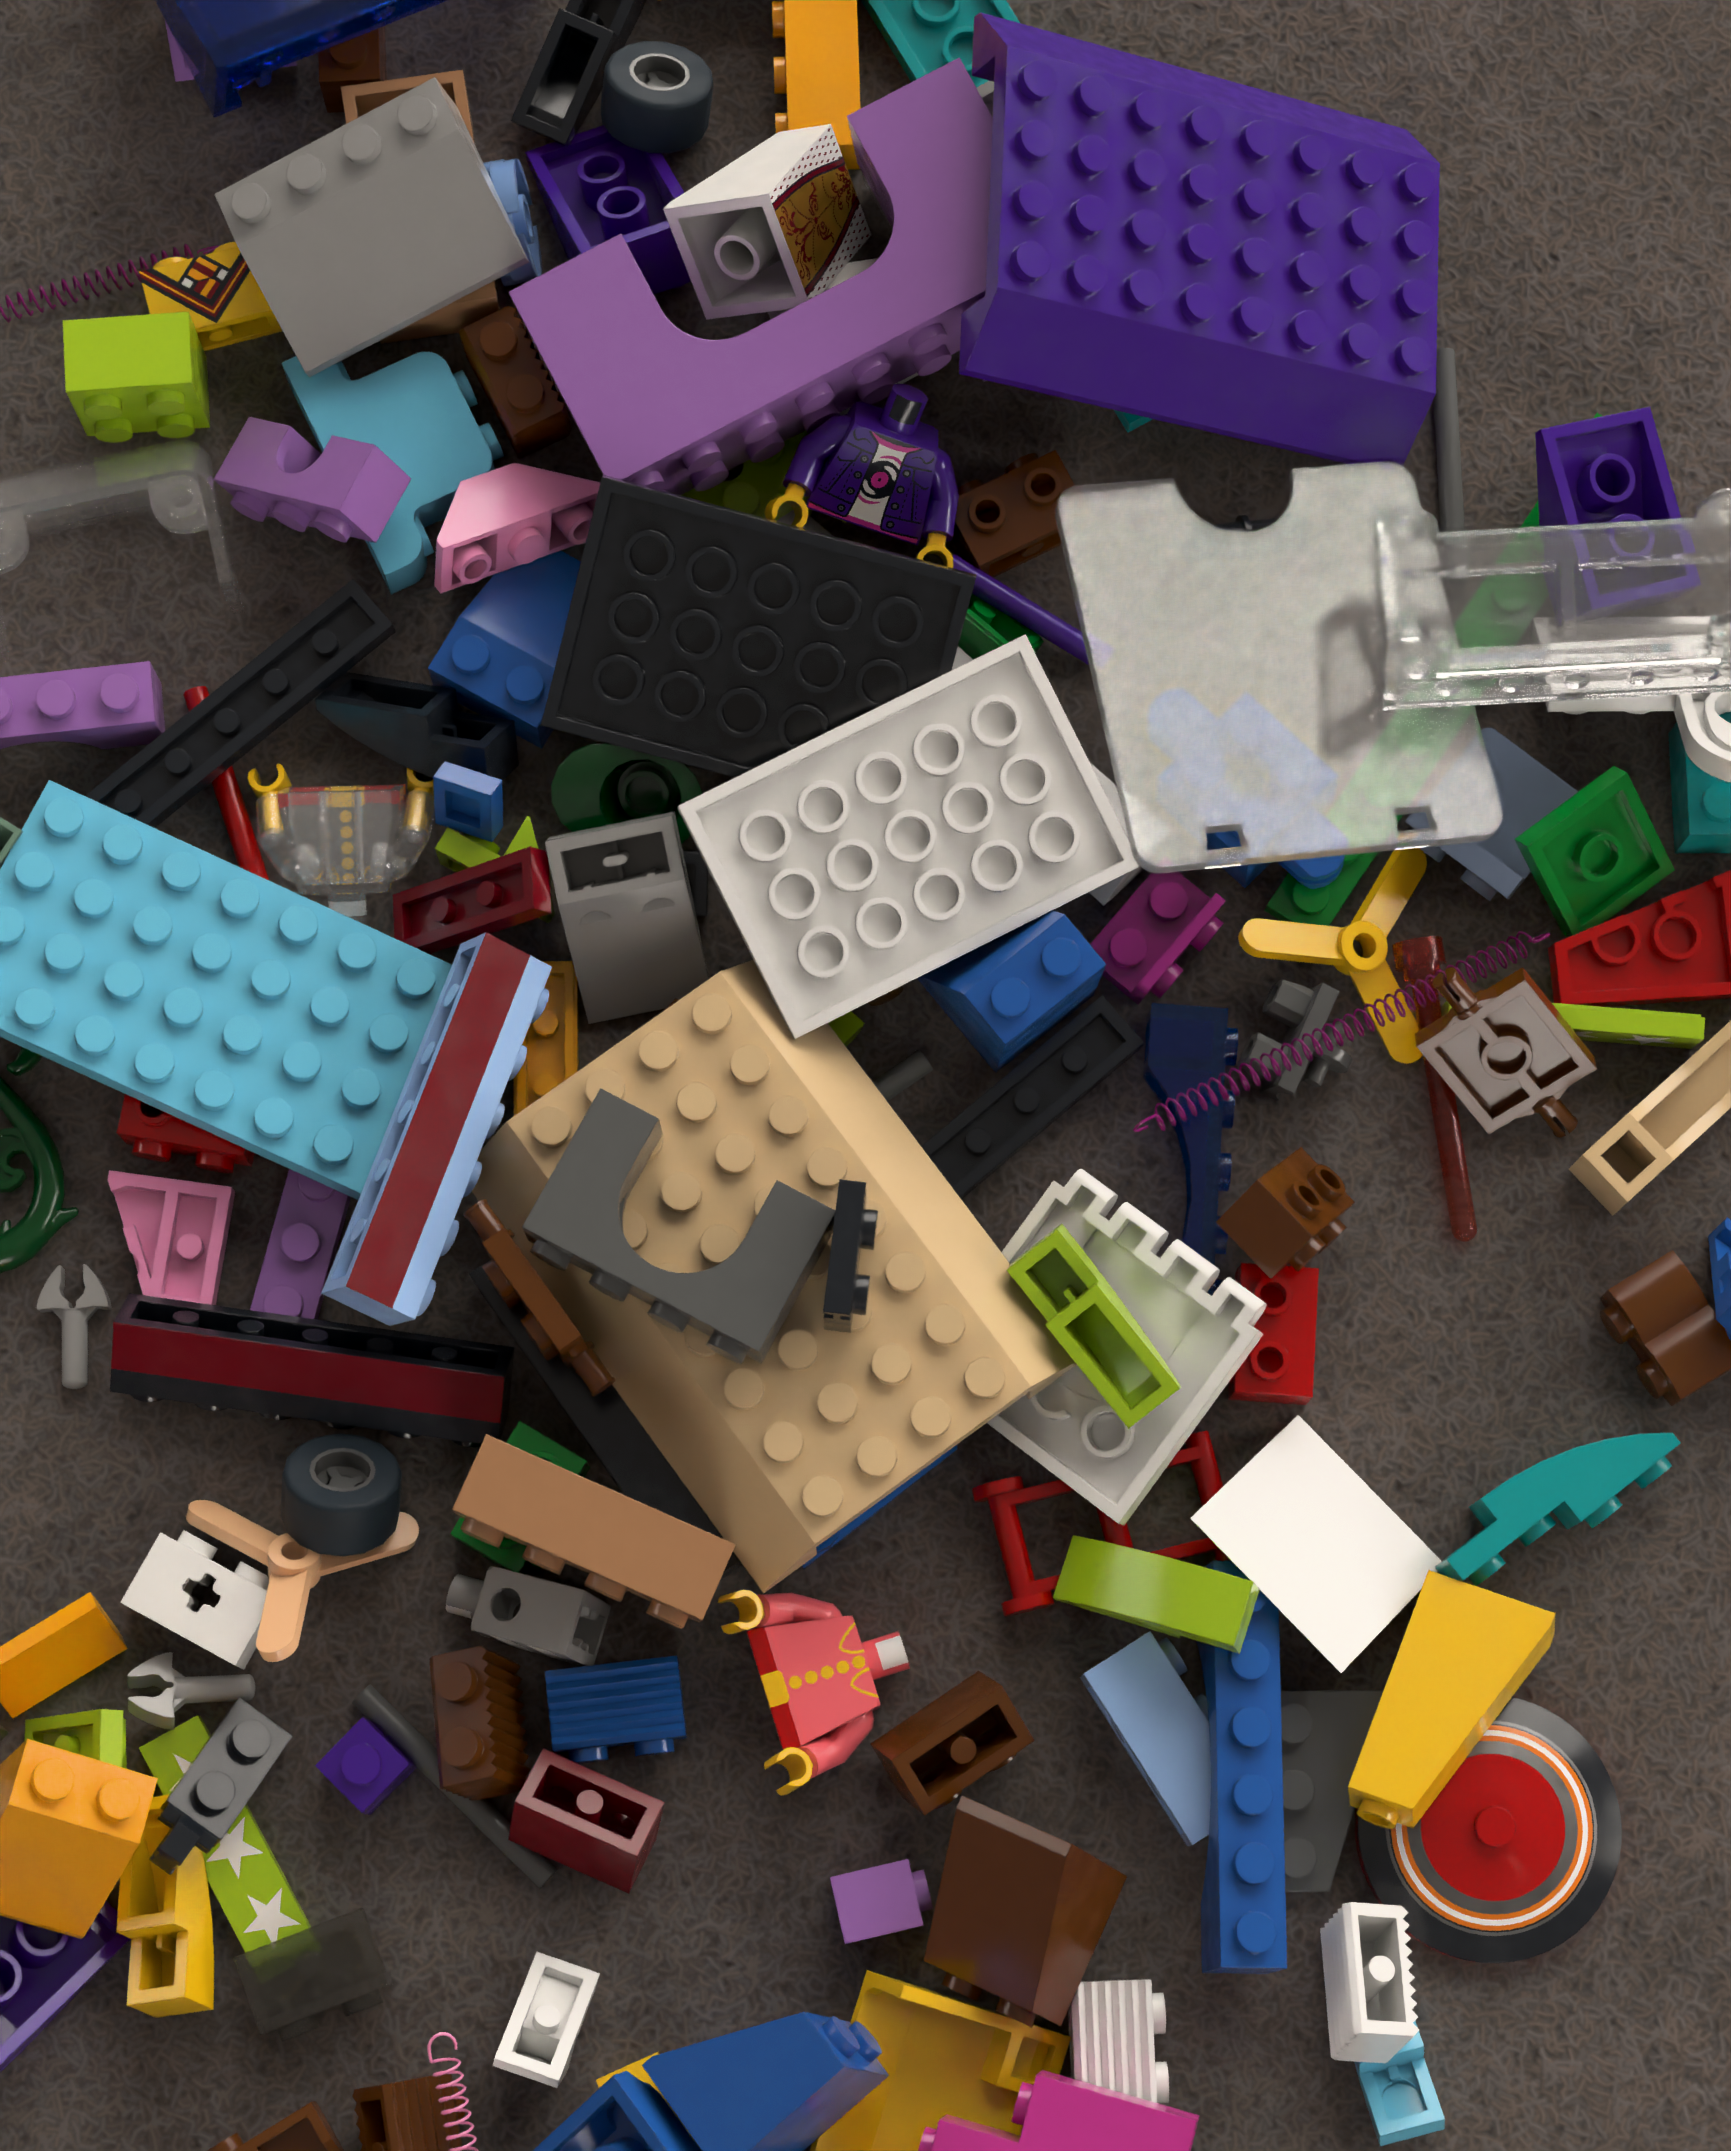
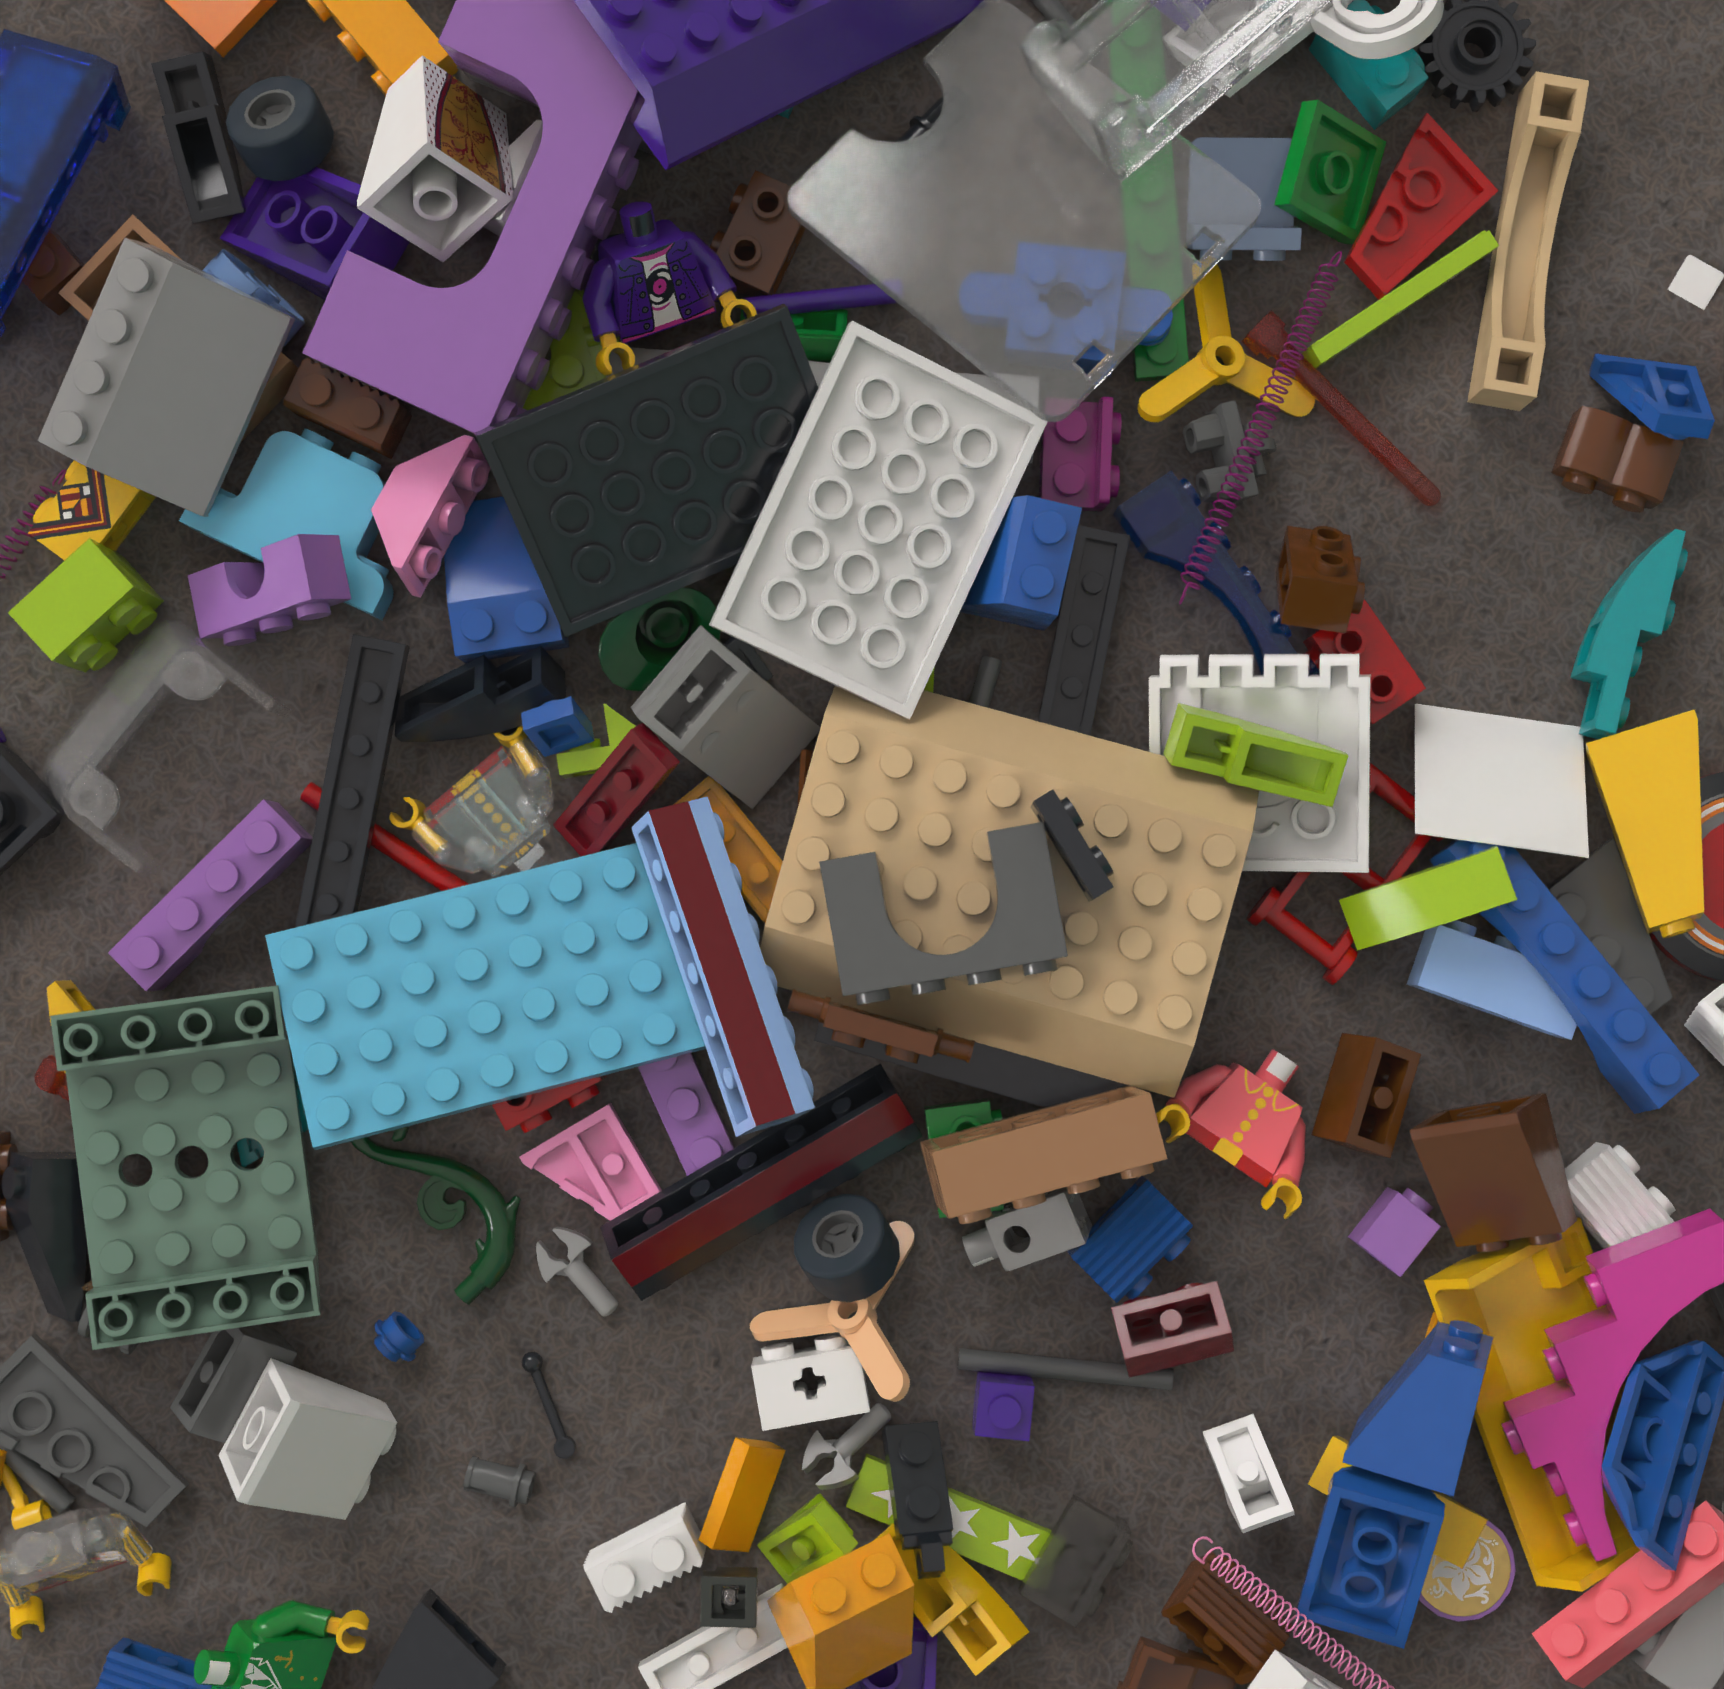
camera: 35 degrees left, 10 degrees up
reddish brown brick [429,1645,530,1800] -> none
plate [1415,967,1597,1138] -> none

